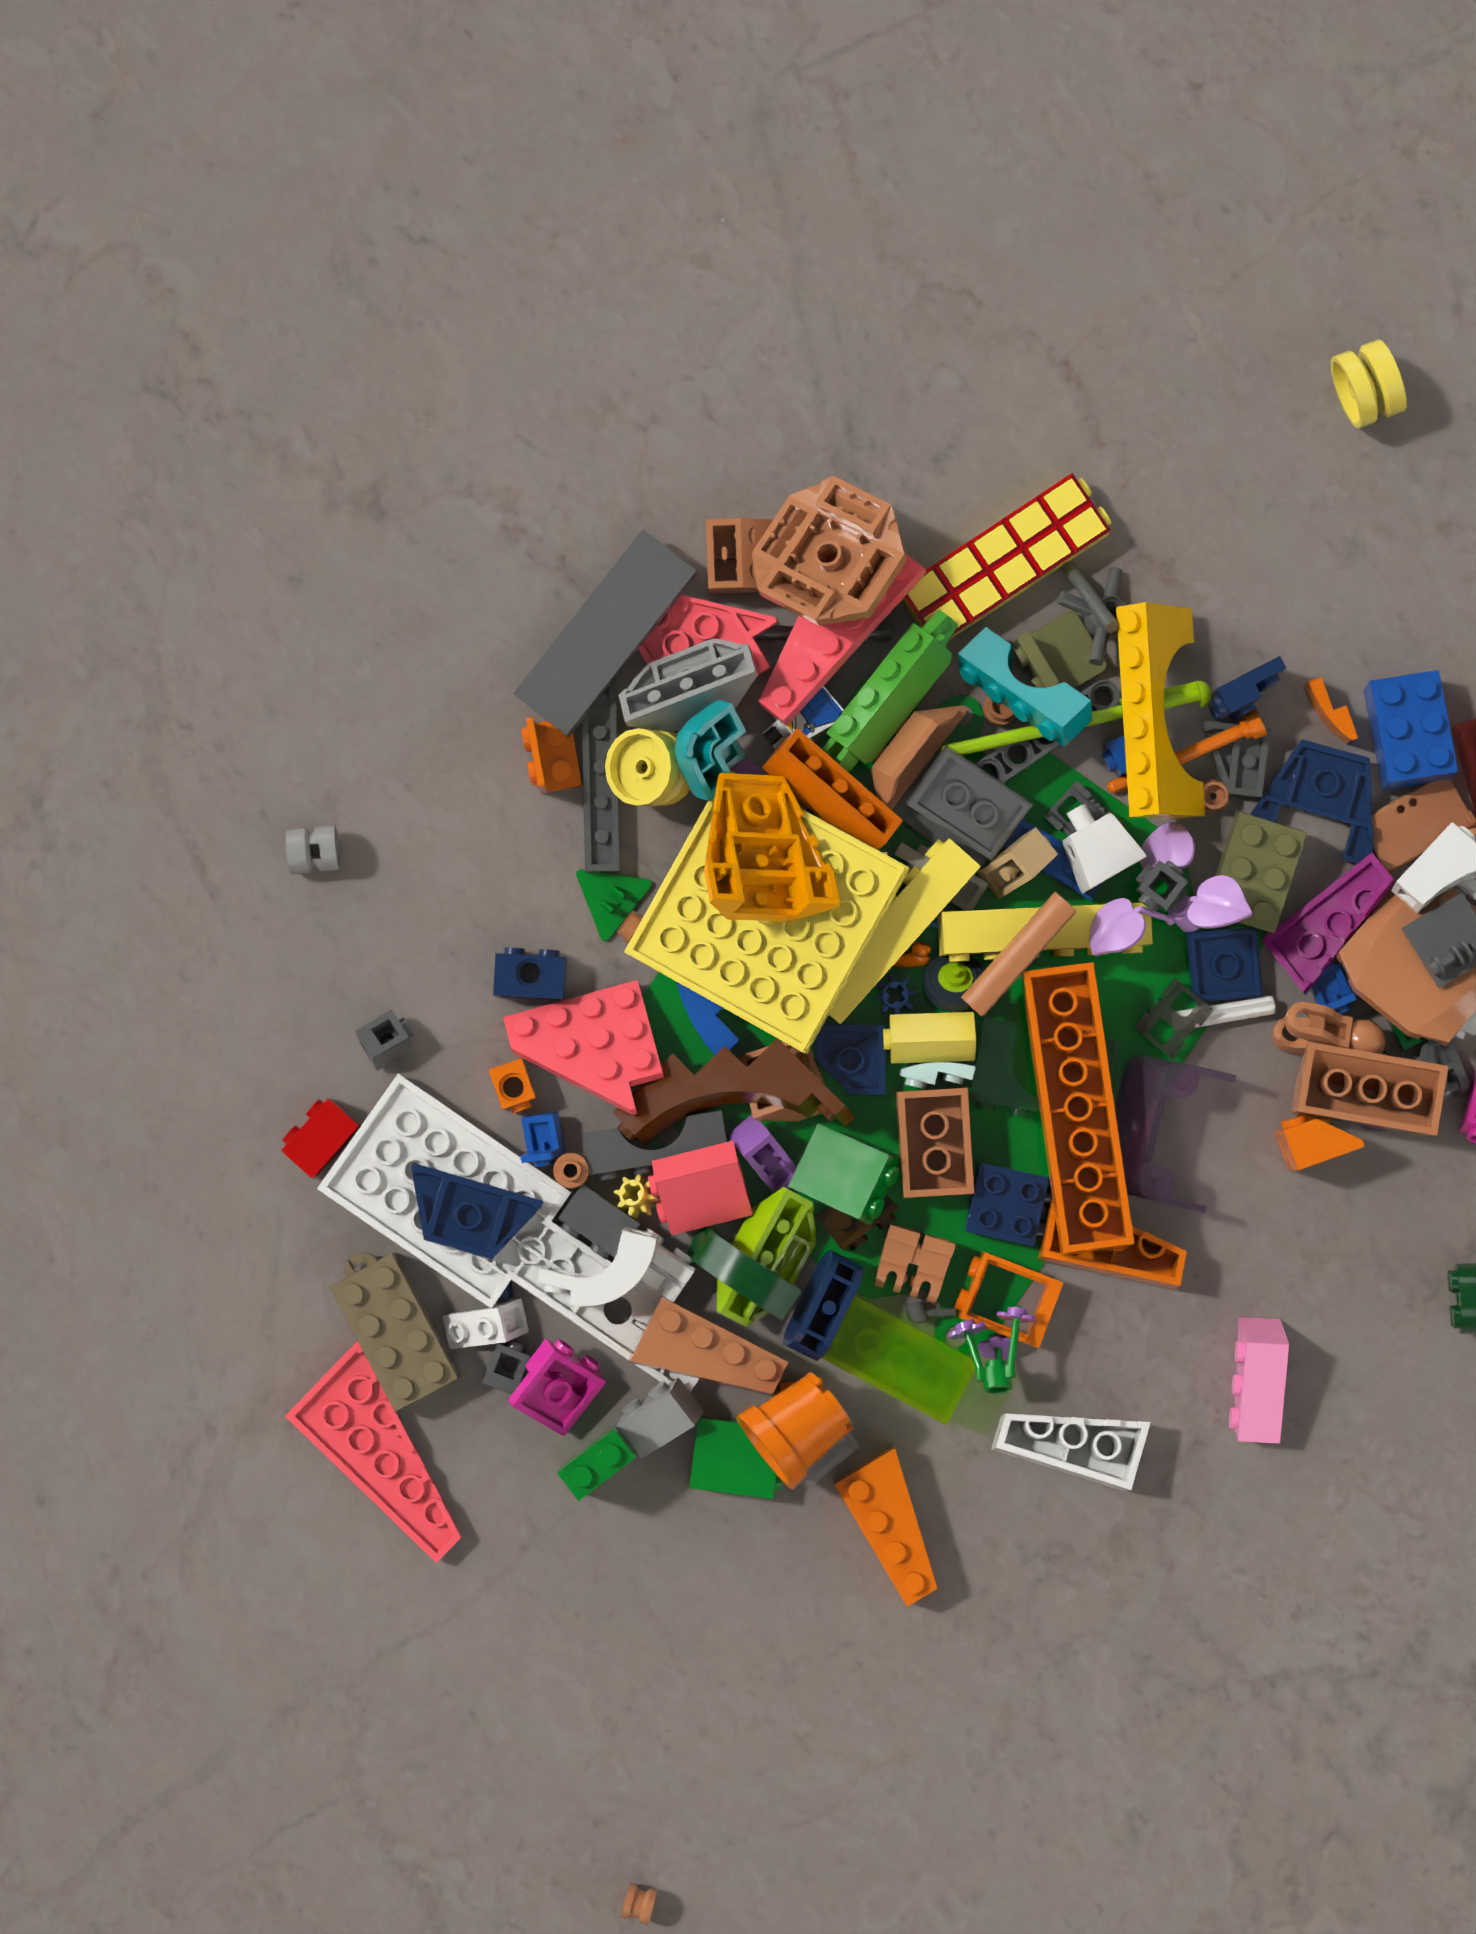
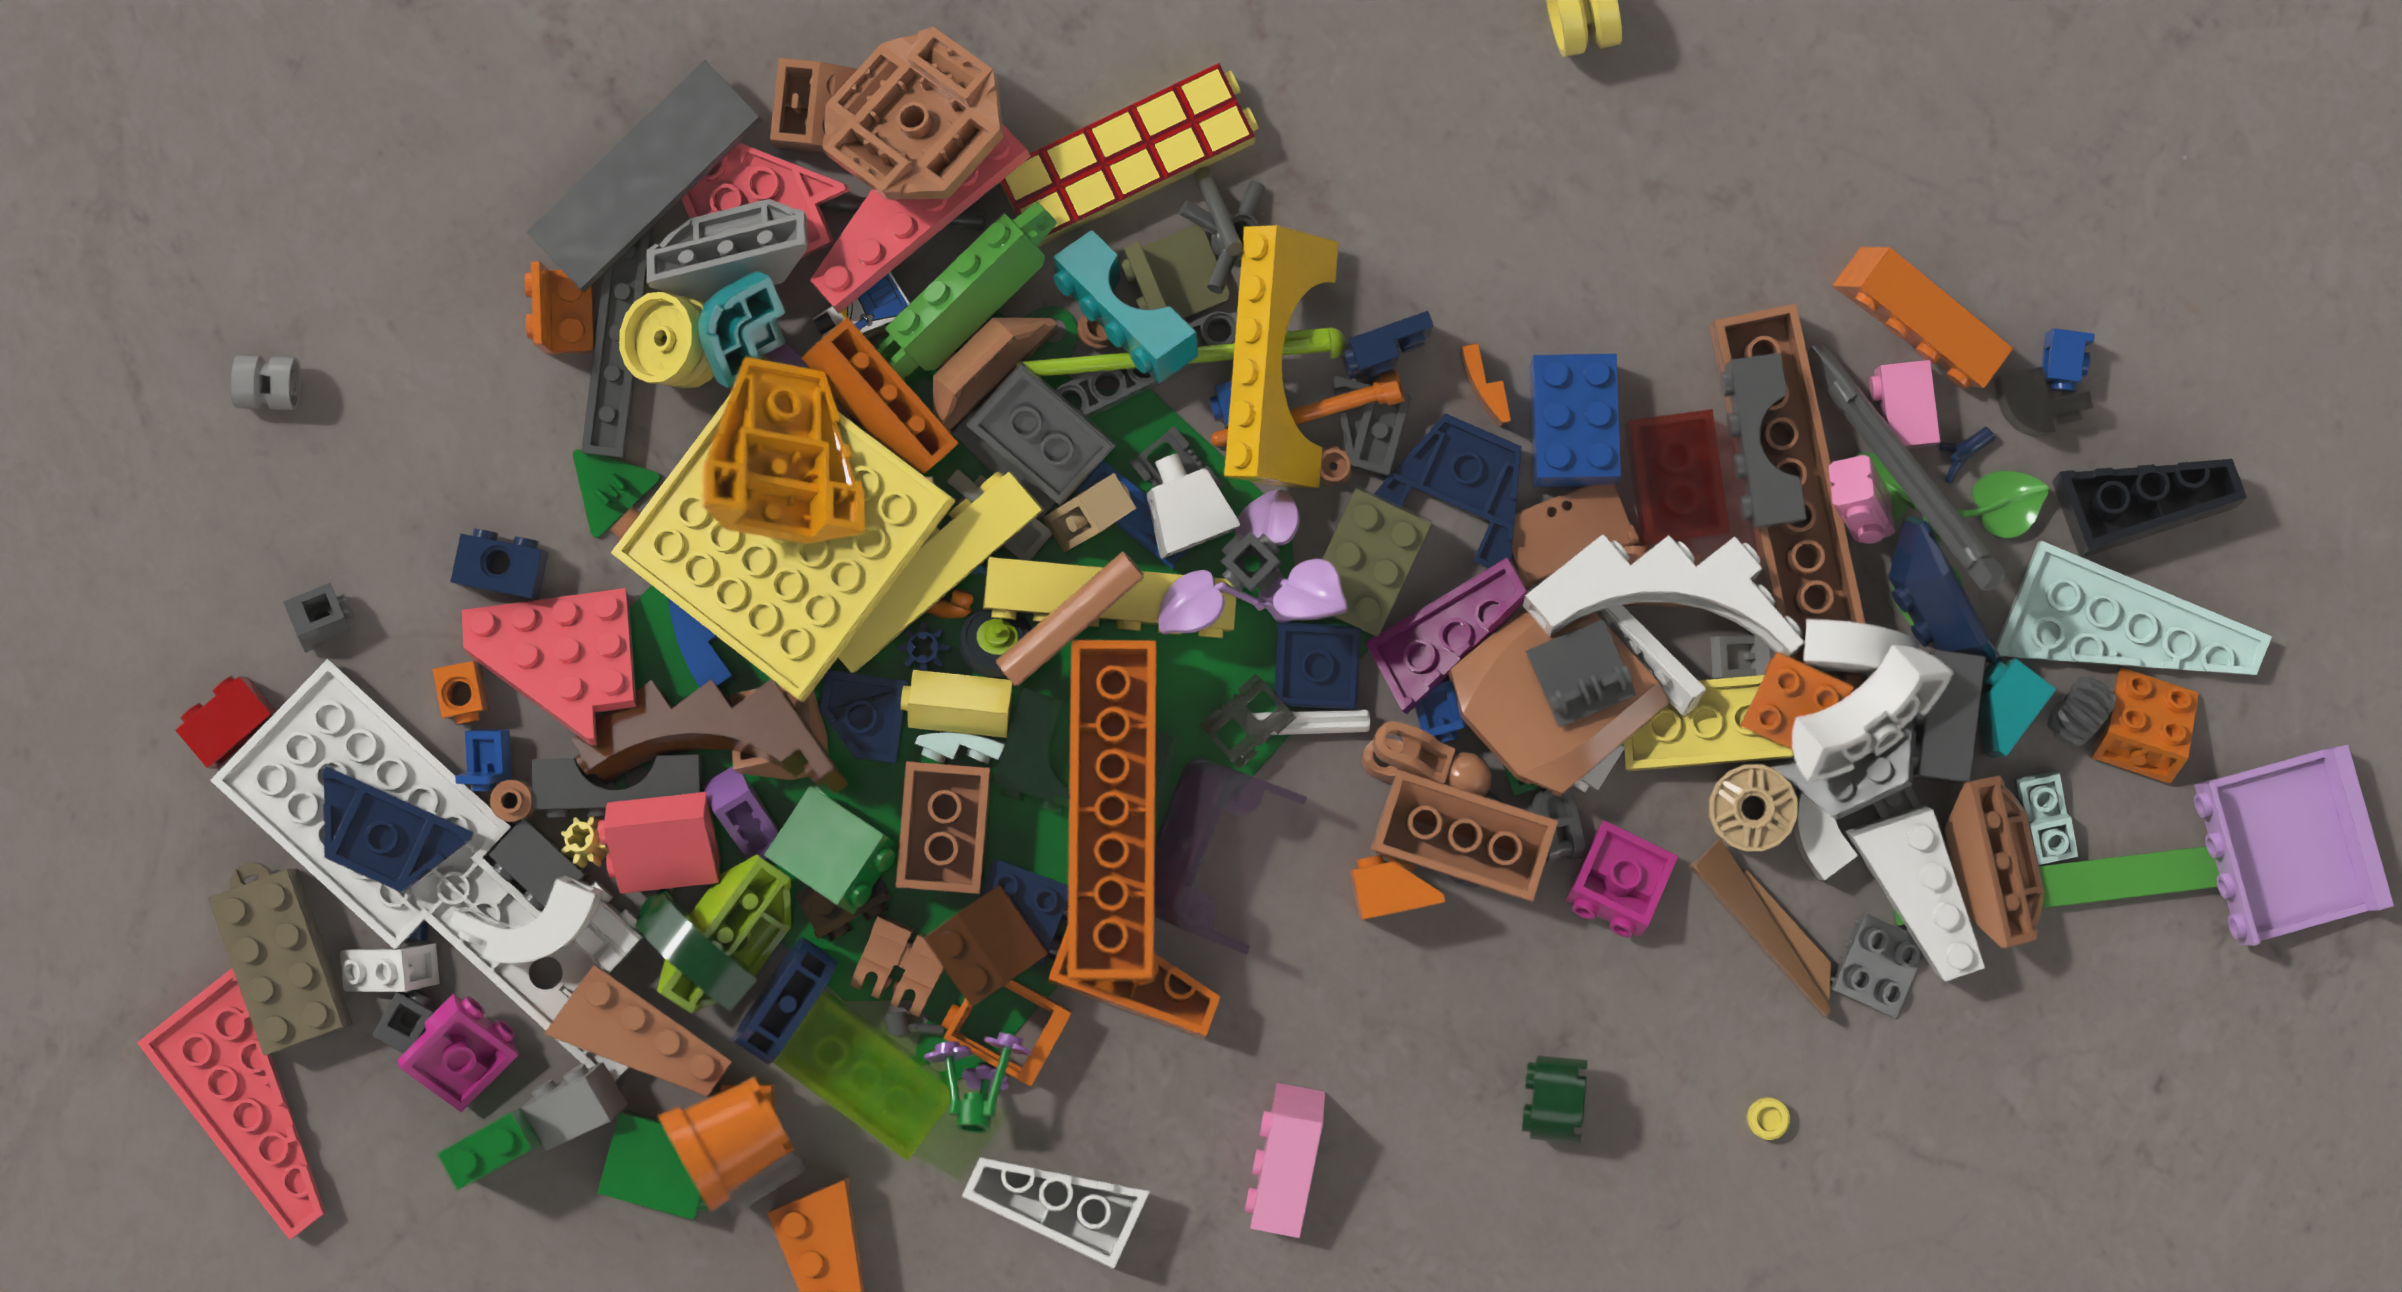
camera: 10 degrees right, 0 degrees up
none -> reddish brown slope [923,885,1049,1007]

